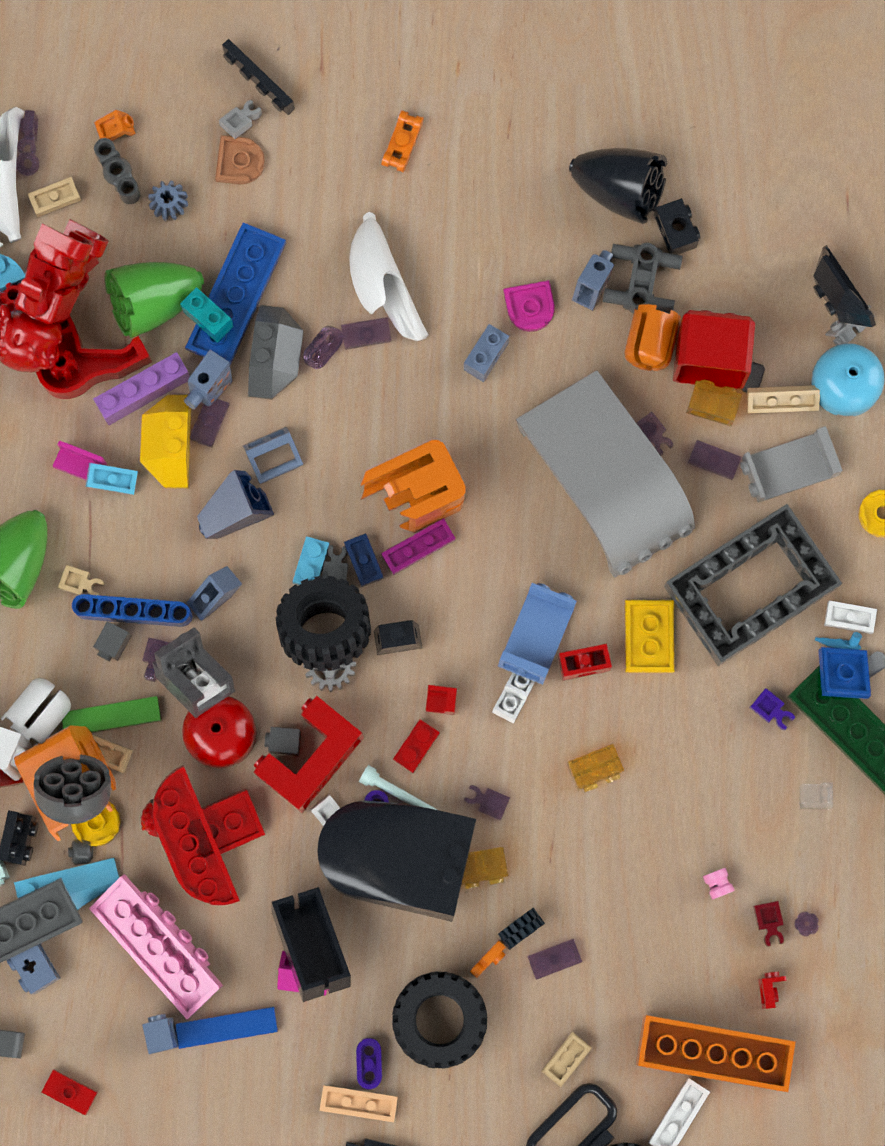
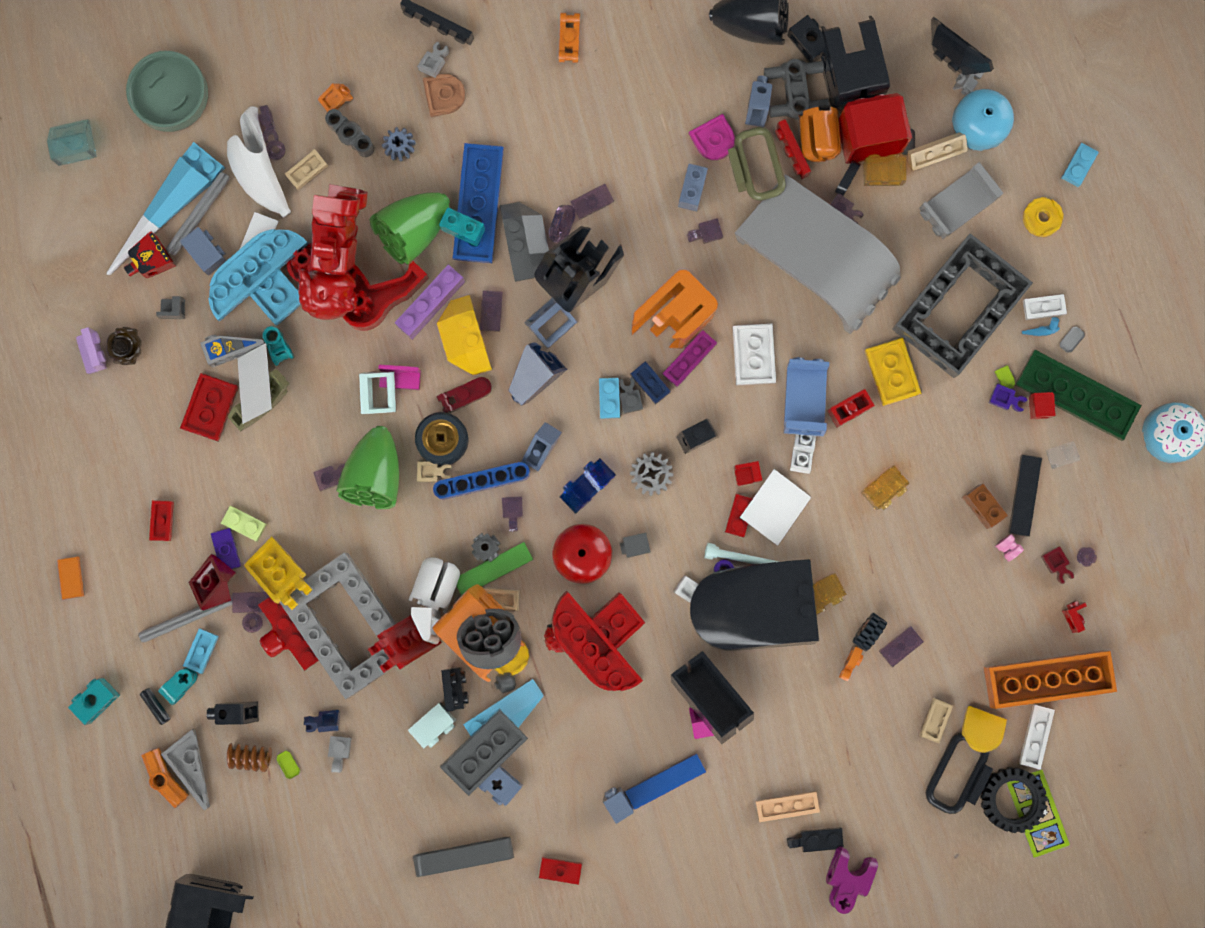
camera: 15 degrees left, 5 degrees up
medium azure plate [85,463,138,495] -> none
bright pink plate [89,874,223,1019] -> none
dark grey brick [93,621,132,662] -> none
flat silver brick [152,627,235,718] -> none
sand blue torso [184,350,232,409] -> none
red piece [253,695,364,813] -> none
black tyre [276,576,371,671] -> none
white piece [349,212,429,341] -> none
dark purple plate [356,1038,382,1089] -> none
black tyre [392,971,488,1069] -> none
clear purple plate [464,785,510,821] -> none
clear purple plate [688,440,741,480] -> none
blue tile [818,647,871,699] -> none
none -> light aqua tile [359,372,396,414]
none -> wheel [415,412,469,466]
none -> dark red plate [436,377,492,413]
none -> dark grey brick [471,533,501,562]
none -> black piece [534,226,624,312]
none -> clear blue brick [560,458,616,514]
none -> clear purple plate [687,218,723,244]
none -> olive bar [728,127,786,201]
none -> white tile [732,324,776,385]
none -> white sticker [740,469,811,546]
none -> red plate [775,119,811,179]
none -> black piece [821,16,890,110]
none -> black beam [835,160,861,197]
none -> dark orange brick [962,484,1008,529]
none -> yellow tile [962,706,1007,753]
none -> lime piece [994,365,1015,389]
none -> black tile [1008,454,1042,537]
none -> red panel [1029,392,1056,419]

